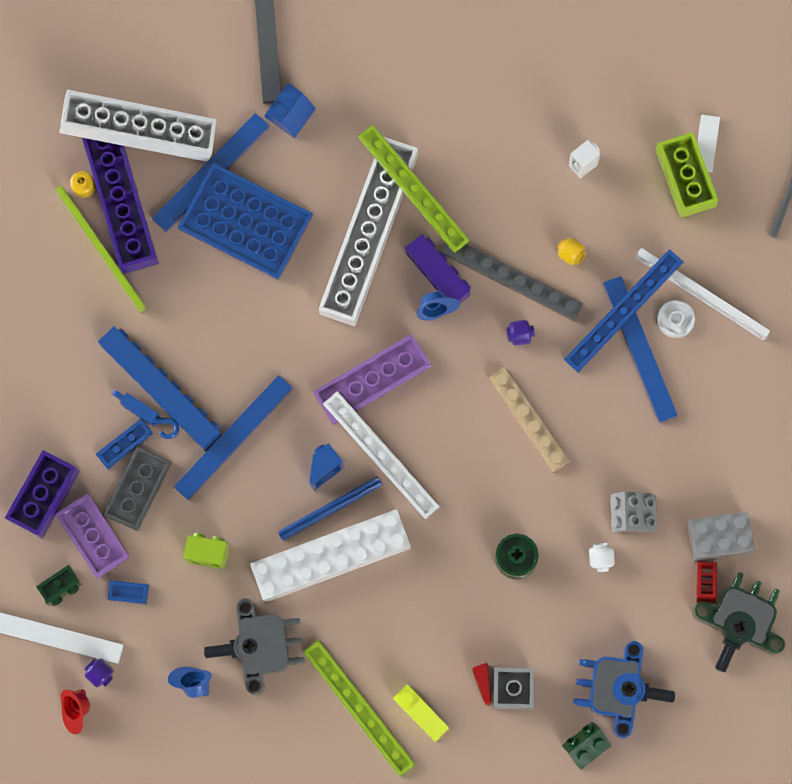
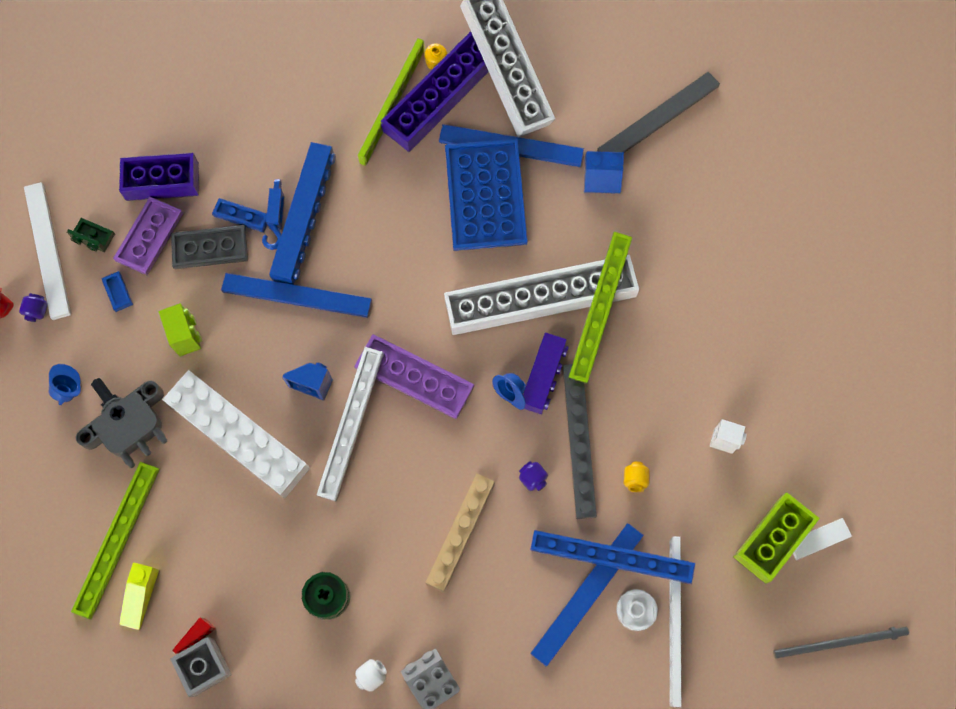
camera: 55 degrees right, 5 degrees down
blue axle [278,477,382,541] -> none

